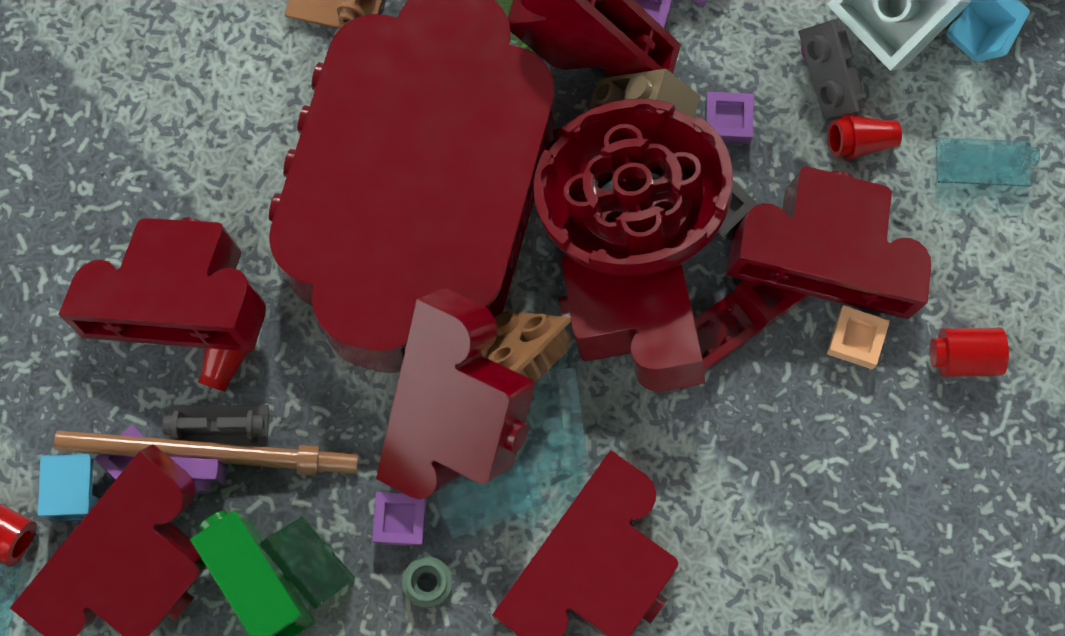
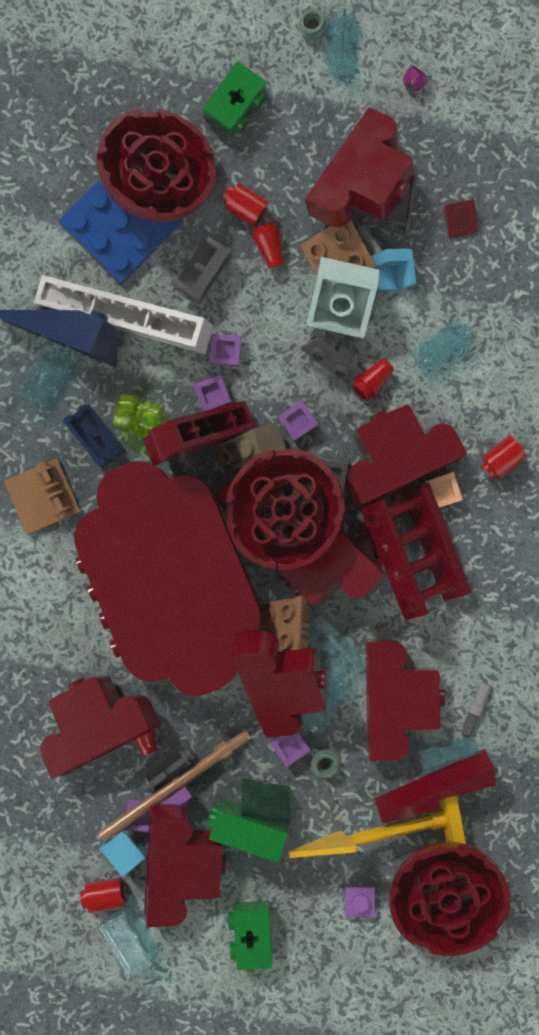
camera: 40 degrees left, 15 degrees up
none -> dark red fence [361,482,471,620]

